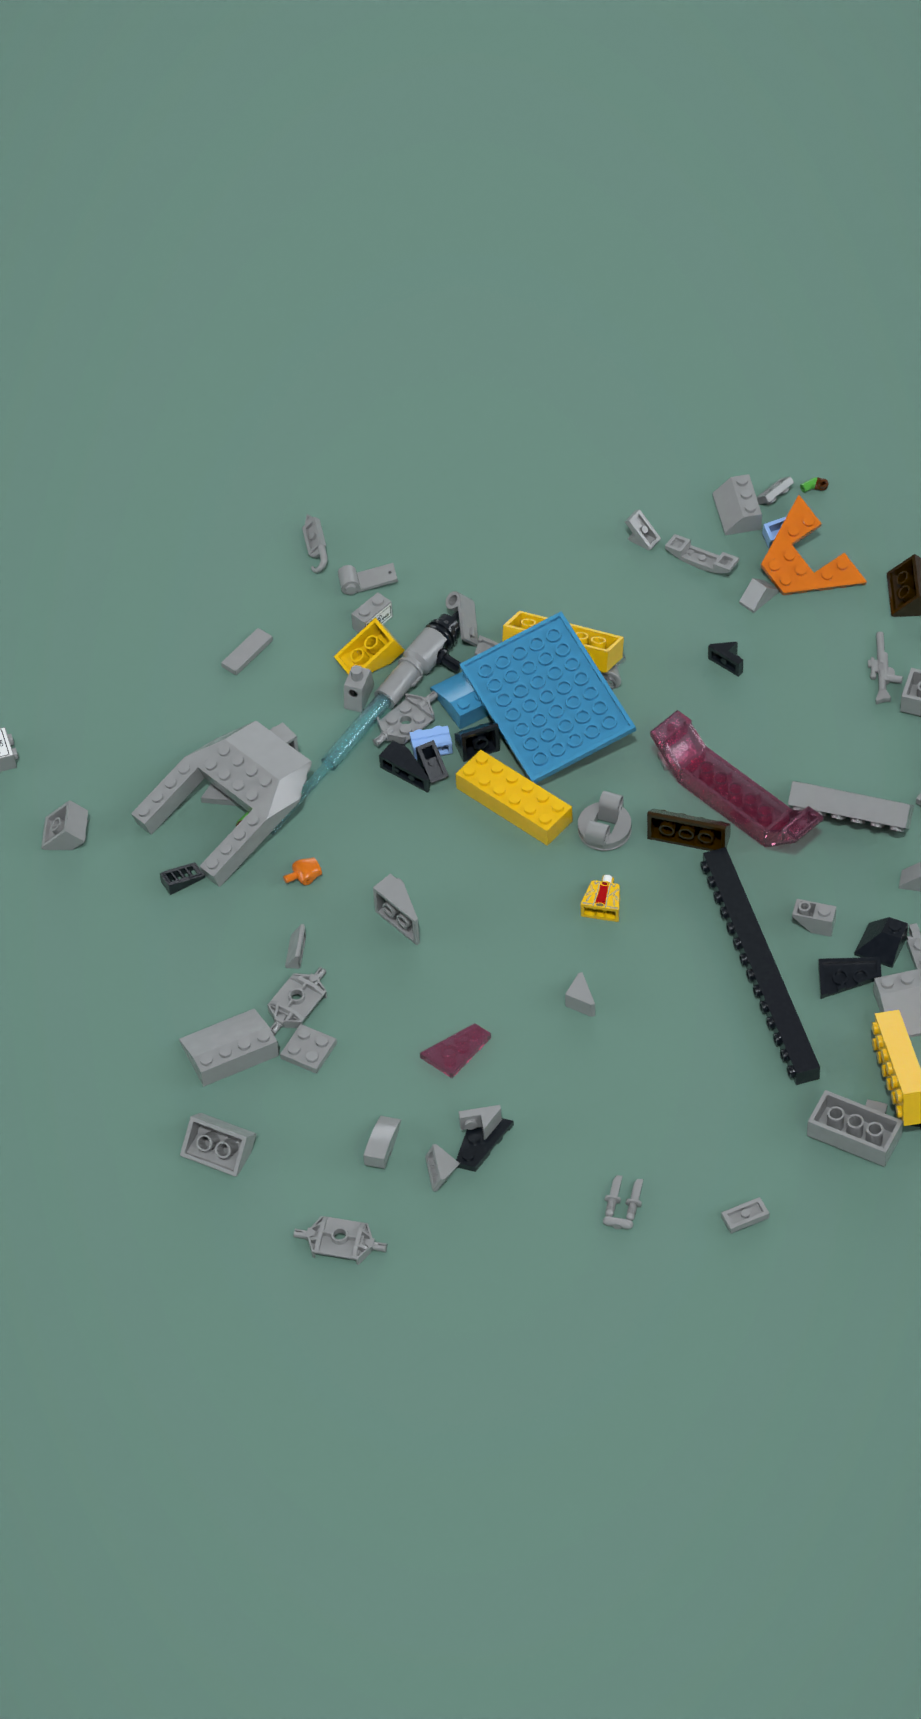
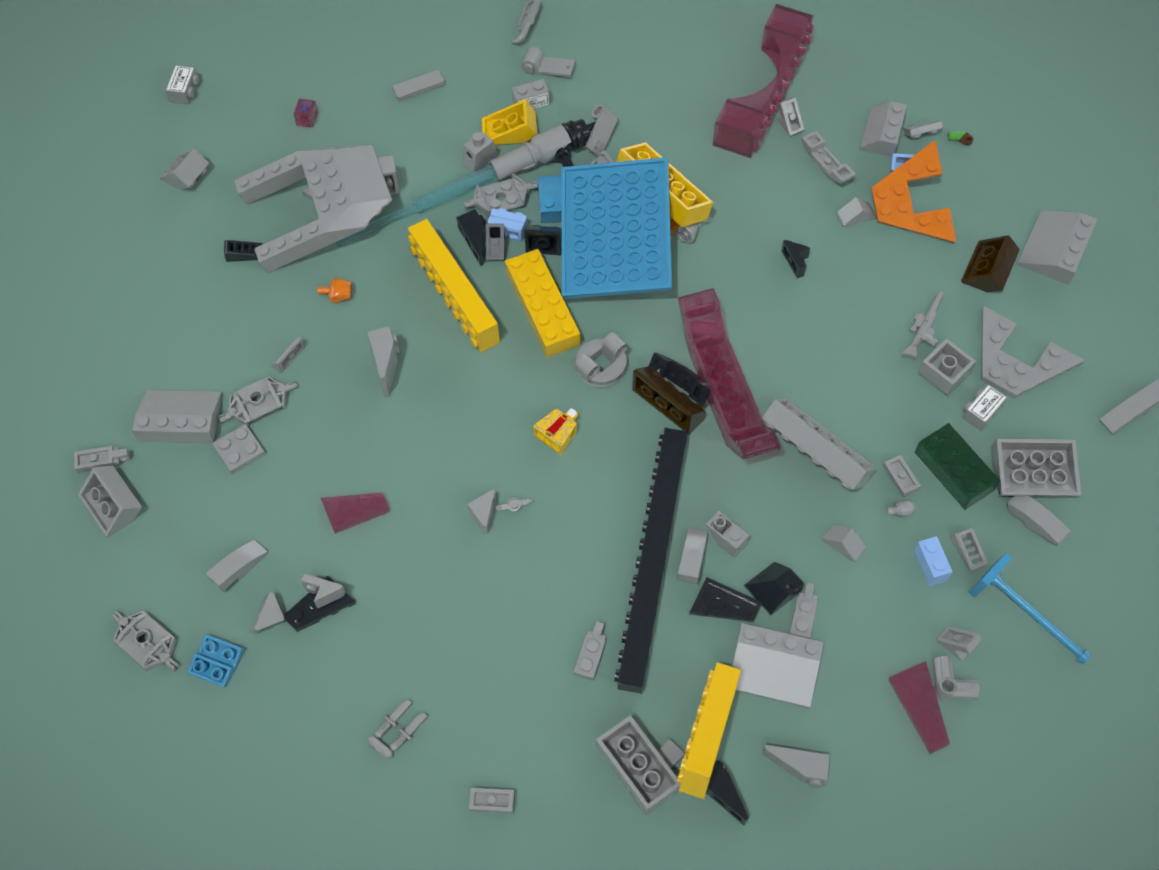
camera: 25 degrees right, 10 degrees up
none -> light grey hinge [74,446,130,472]
none -> dark azure slope [187,634,245,687]
none -> clear pink brick [294,99,318,128]
none -> yellow brick [407,219,500,353]
none -> light grey piece [495,497,533,511]
none -> light grey hinge [574,621,606,680]
none -> black slope [648,352,711,406]
none -> light grey slope [677,528,708,584]
none -> clear pink arch [713,4,815,158]

